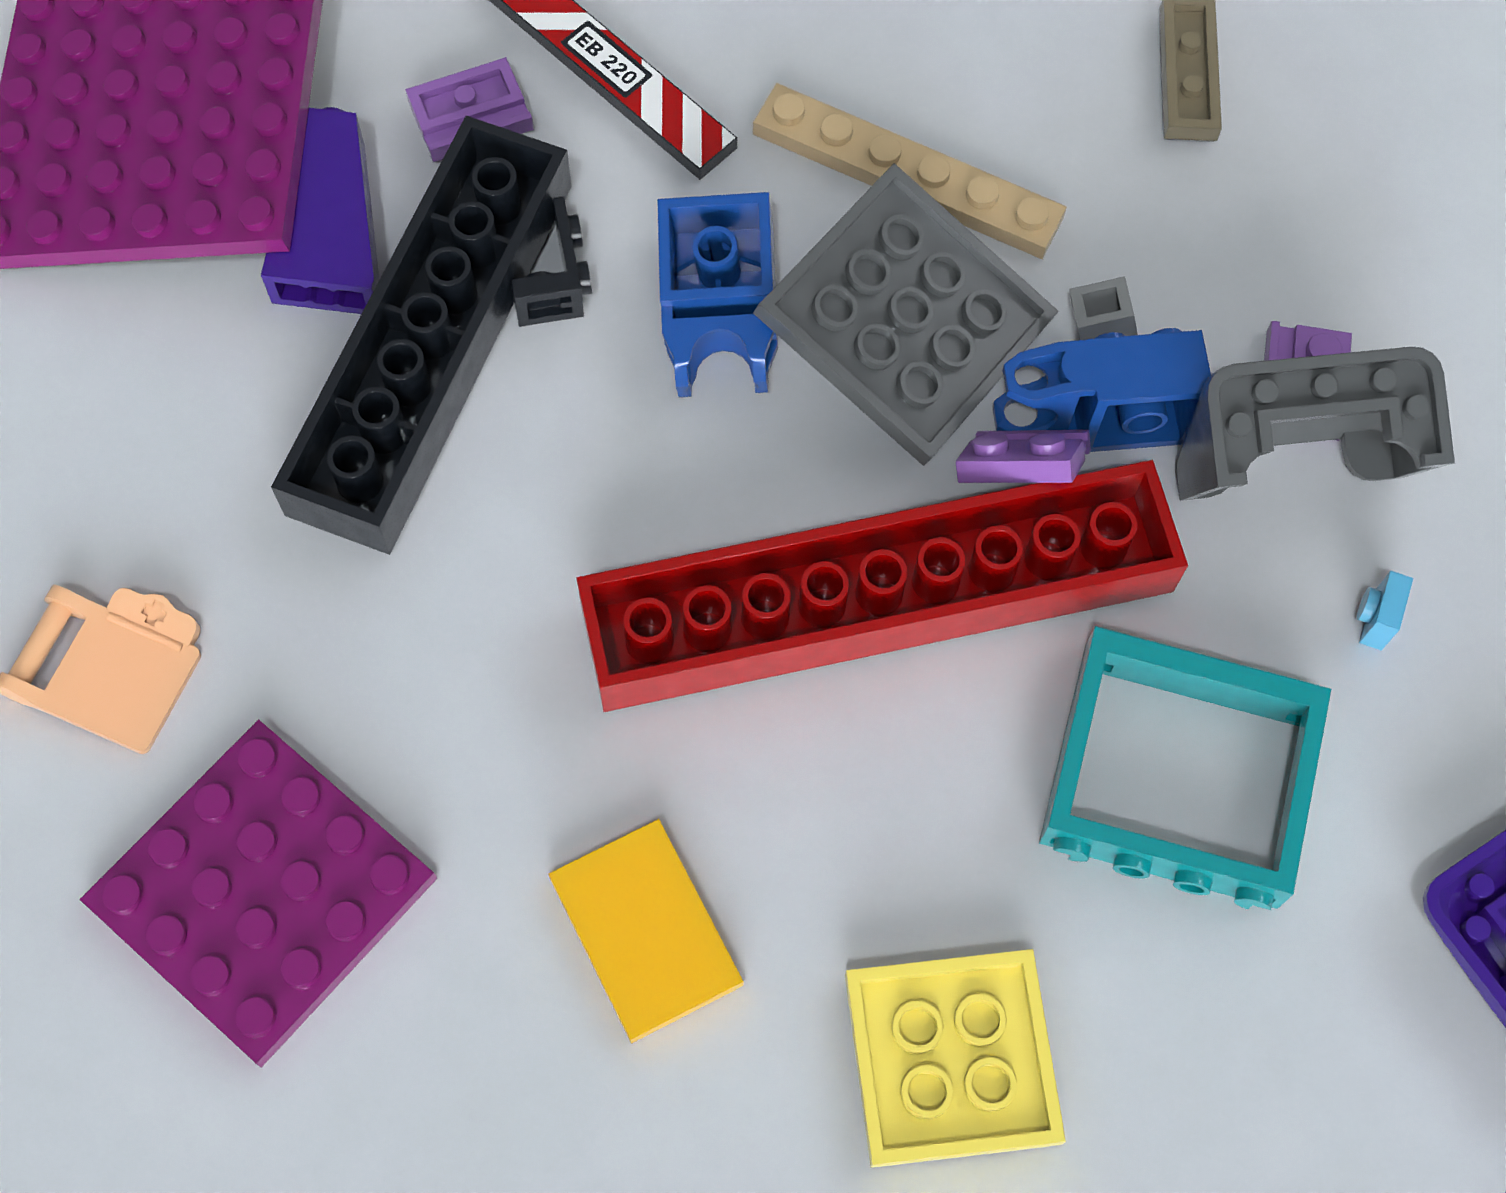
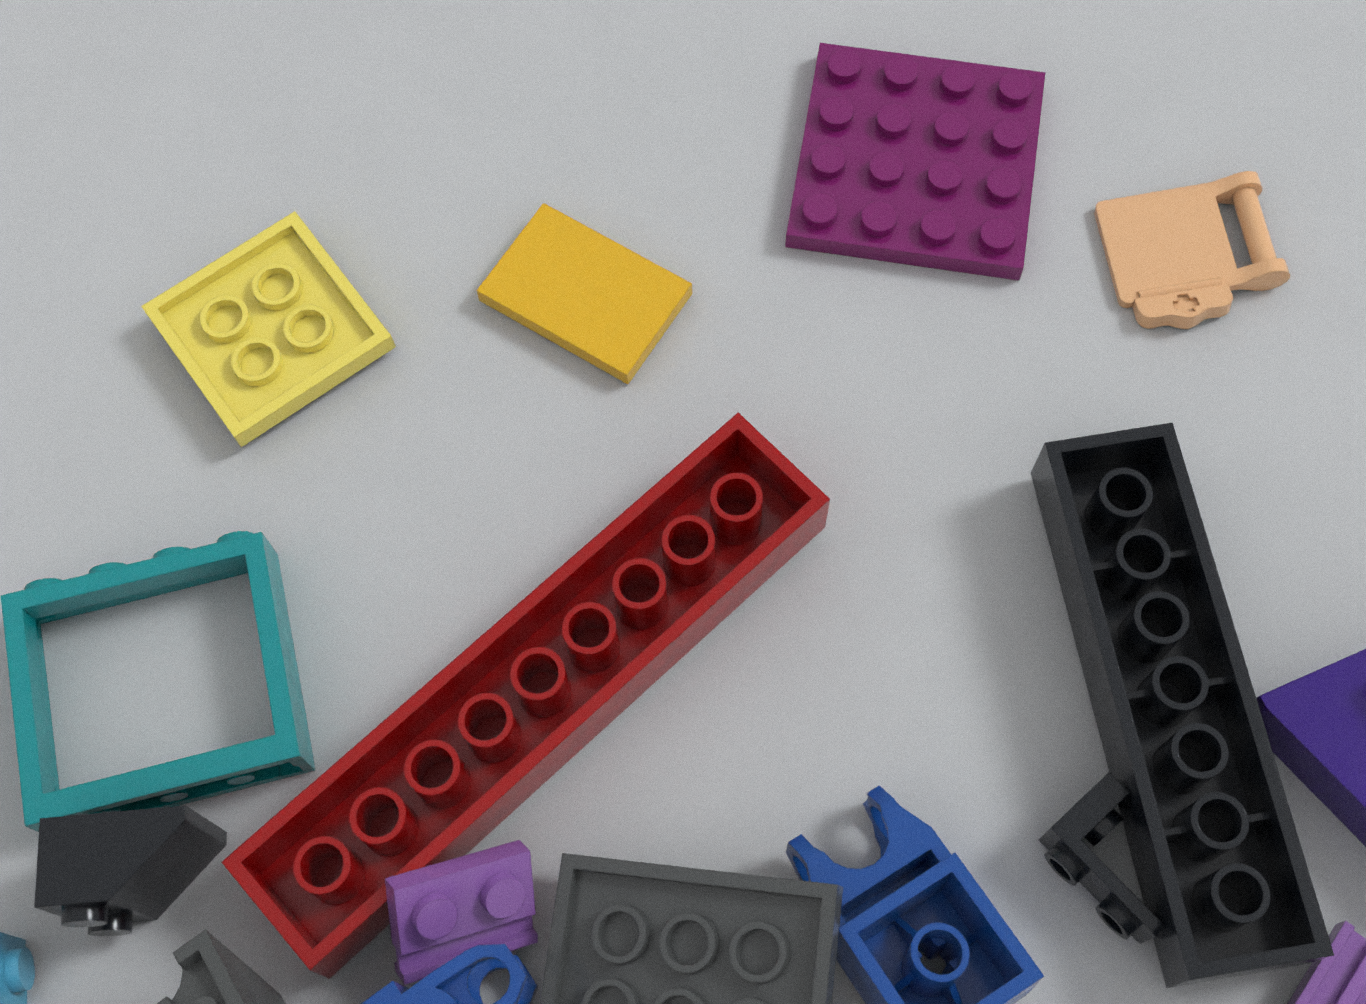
camera: 155 degrees right, 0 degrees up
none -> black slope [34,805,227,936]

